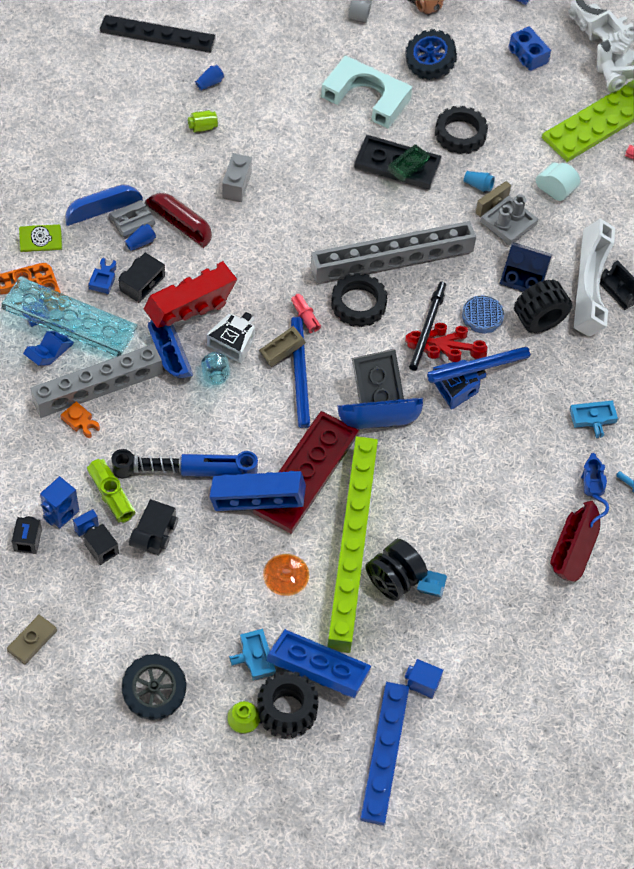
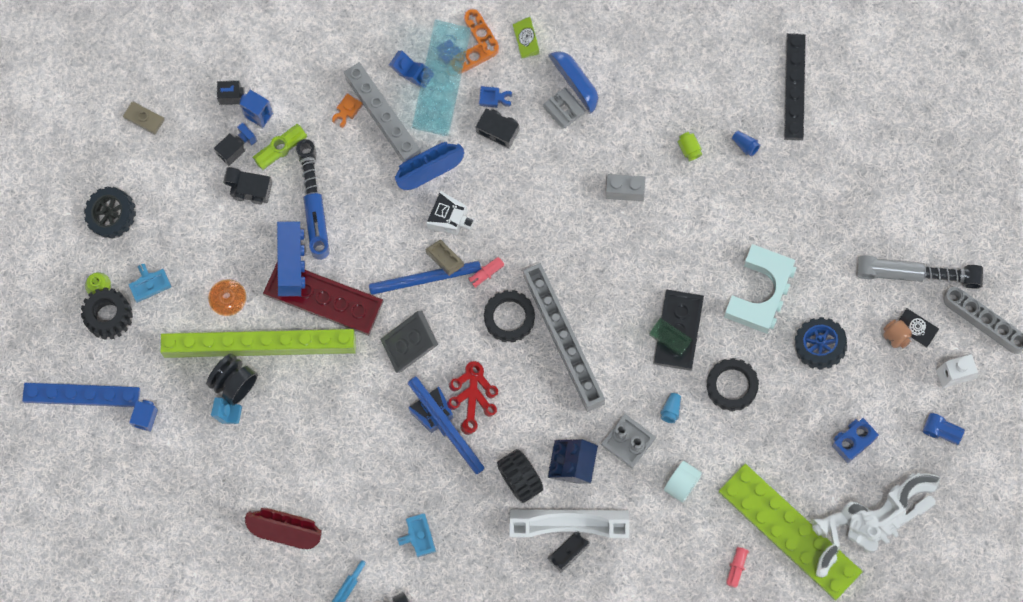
camera: 90 degrees right, 15 degrees up
blue cone [124,224,156,251] -> none
red wedge [144,261,237,328] -> none
dark red brick [145,193,212,248] -> none
clear light blue head [201,352,231,385] -> none
blue plate [266,629,371,699] -> none
blue brick [337,397,423,429] -> none
black bar [409,281,447,371] -> none
tile [462,295,504,334] -> none
dark tan plate [476,181,511,217] -> none
blue animal [581,453,609,528] -> none

